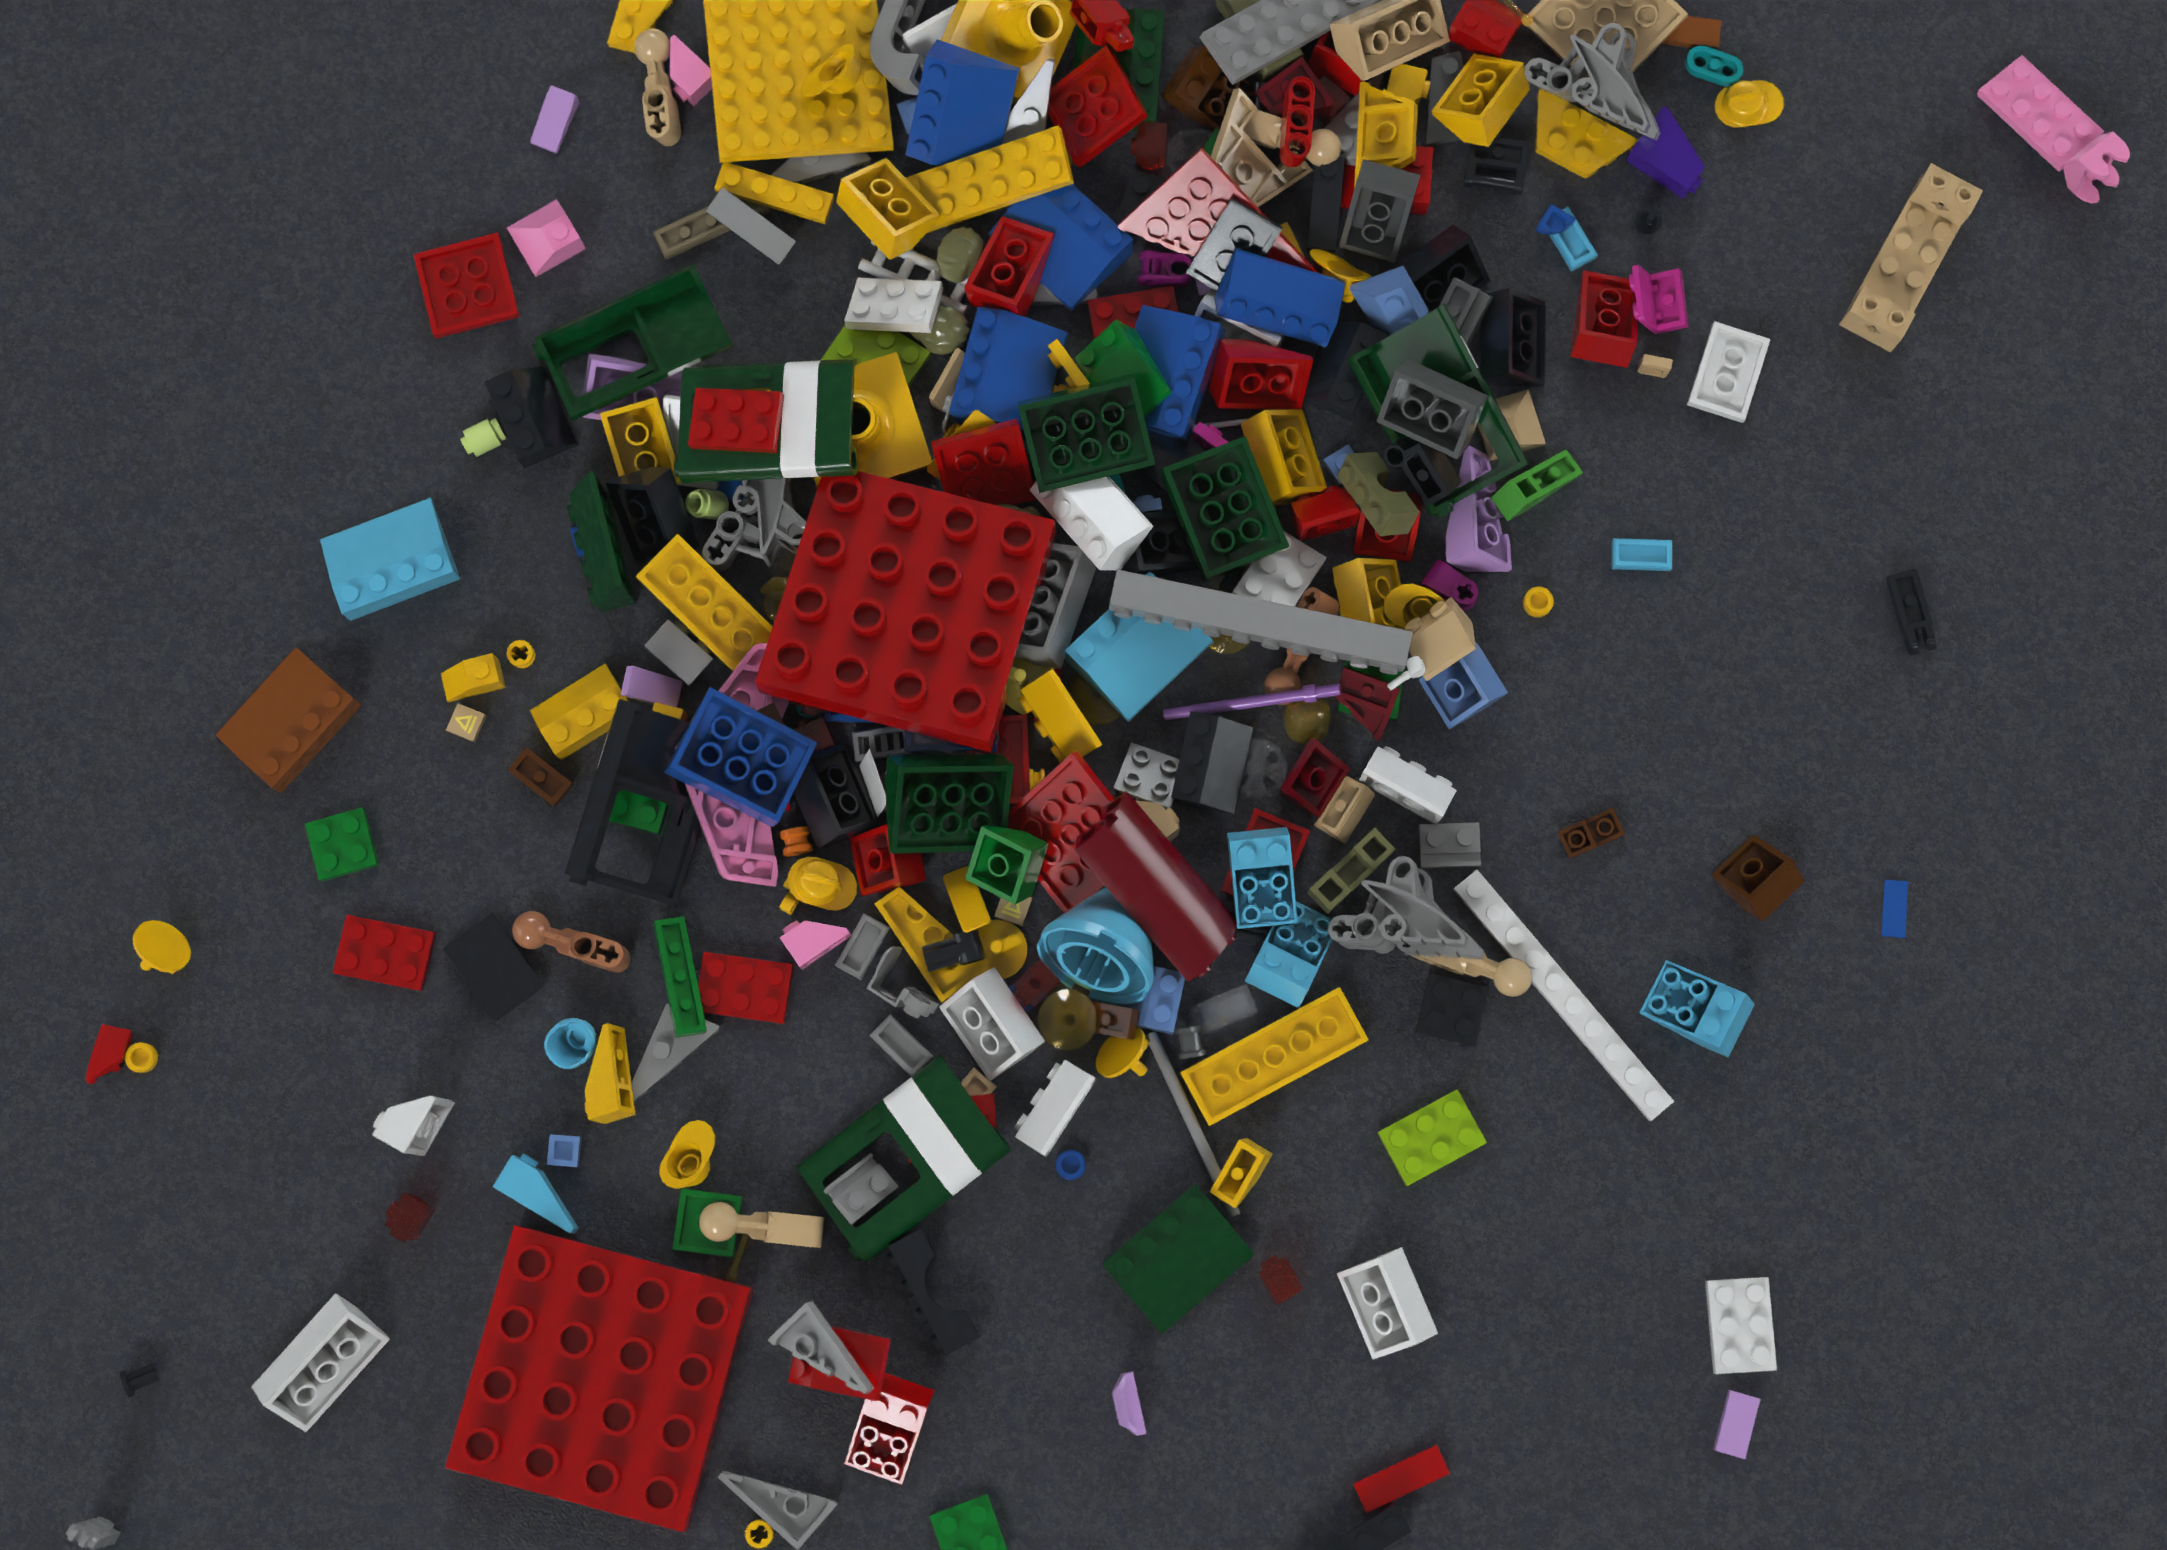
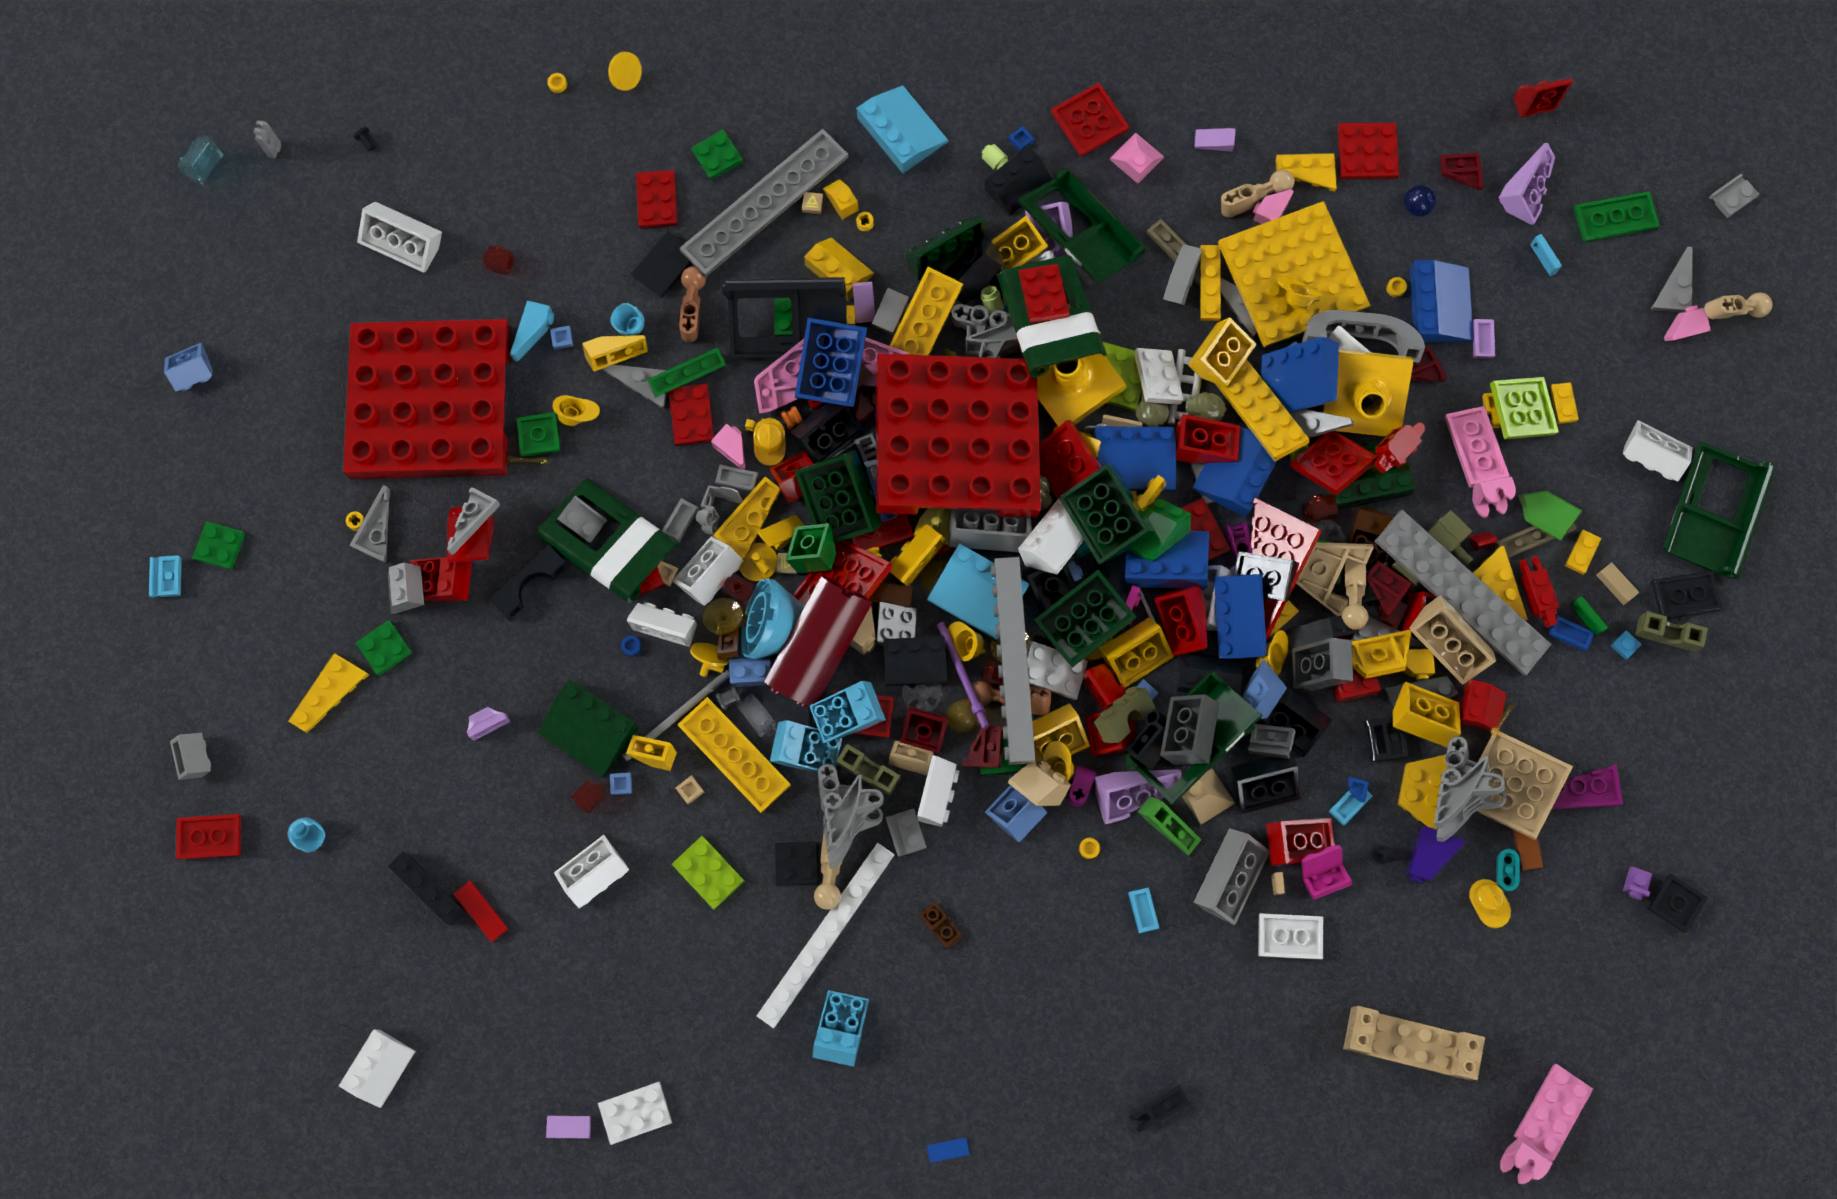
camera: 75 degrees right, 5 degrees down
red slope [85,1024,133,1085] -> none
dark orange slope [216,647,362,793] -> none
white slope [372,1096,455,1156] -> none
reddish brown plate [508,747,574,808] -> none
tan beam [699,1202,825,1248] -> none
black piece [922,929,986,972] -> none
red beam [1279,76,1315,168] -> none
white hand [1387,656,1425,690] -> none
reddish brown slope [1711,834,1805,922] -> none
none -> light grey slope [388,562,424,614]
none -> medium blue plate [610,773,632,795]
none -> tan tile [675,775,704,805]
none -> light grey plate [680,129,849,277]
none -> reddish brown slope [869,583,913,607]
none -> yellow piece [948,621,986,661]
none -> clear red brick [982,659,1003,686]
none -> blue tile [1008,126,1035,152]
none -> light grey slope [1194,828,1269,925]

